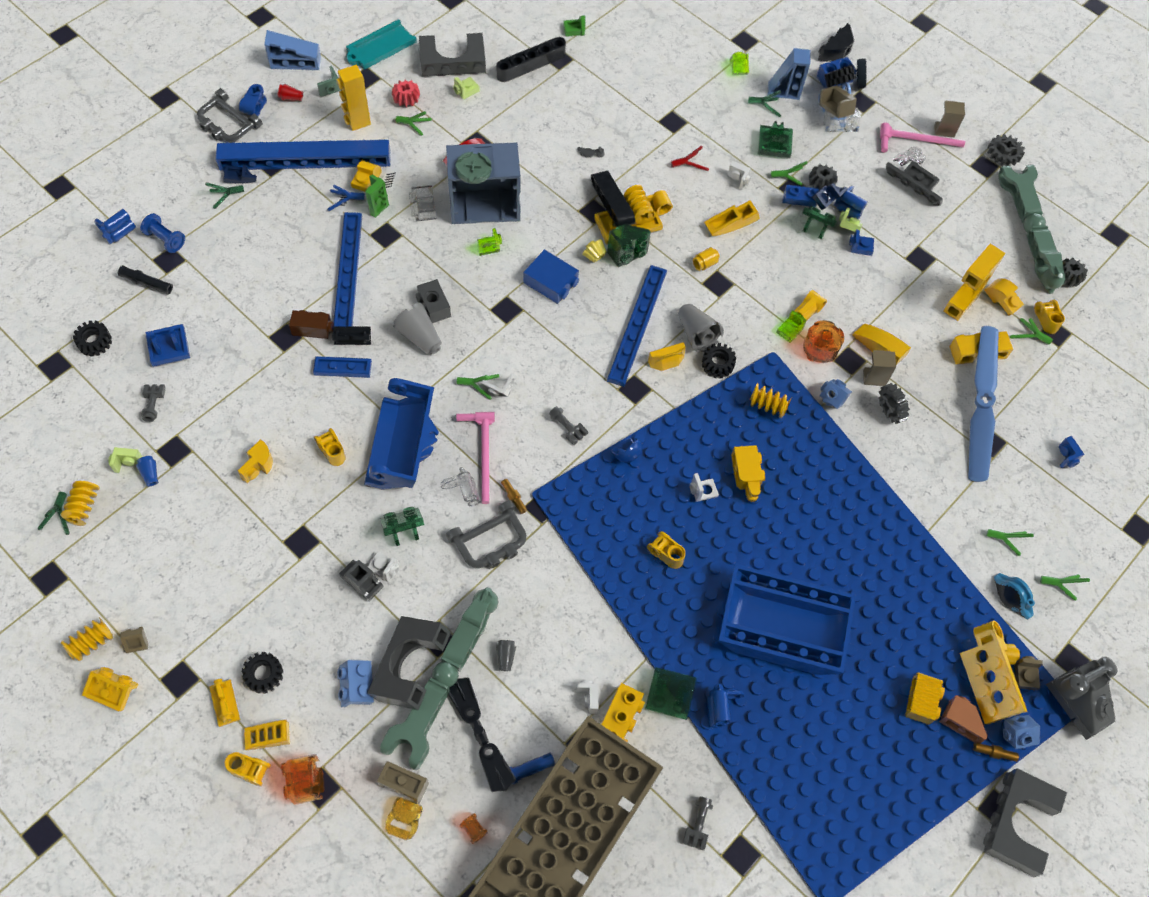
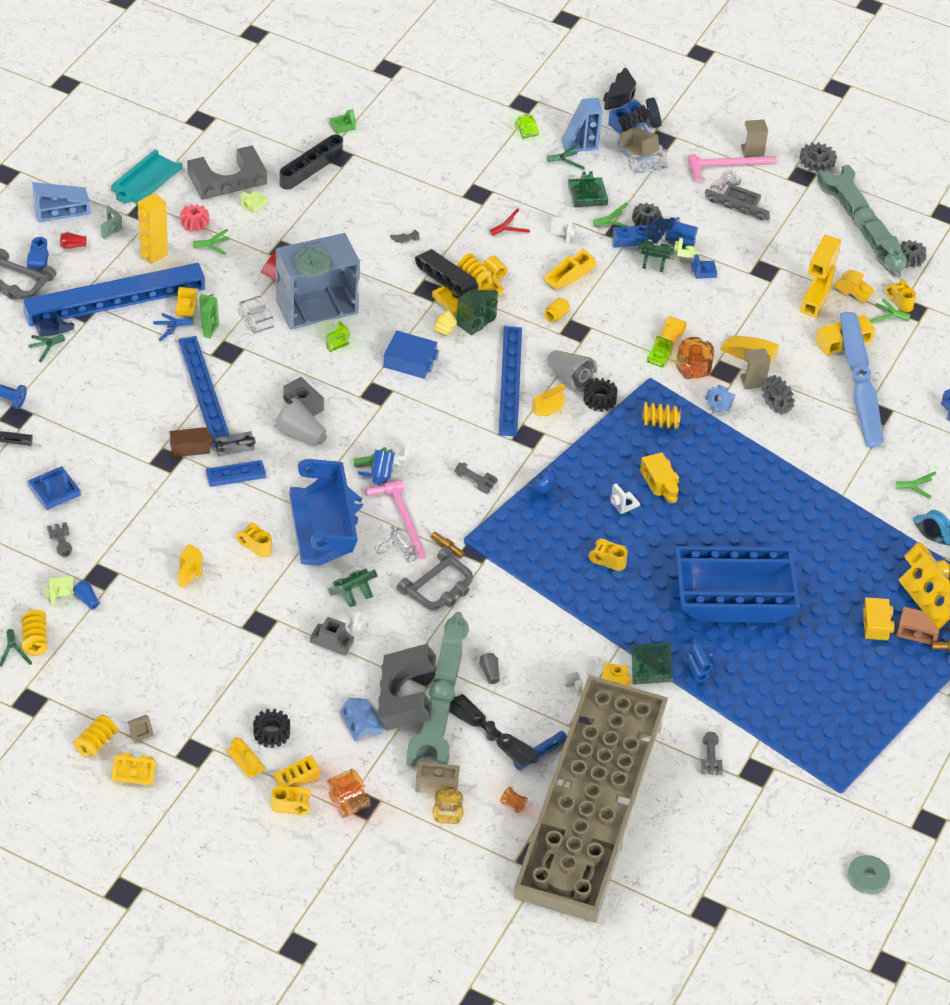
camera: 15 degrees left, 15 degrees down
none -> blue piece [358,450,395,485]

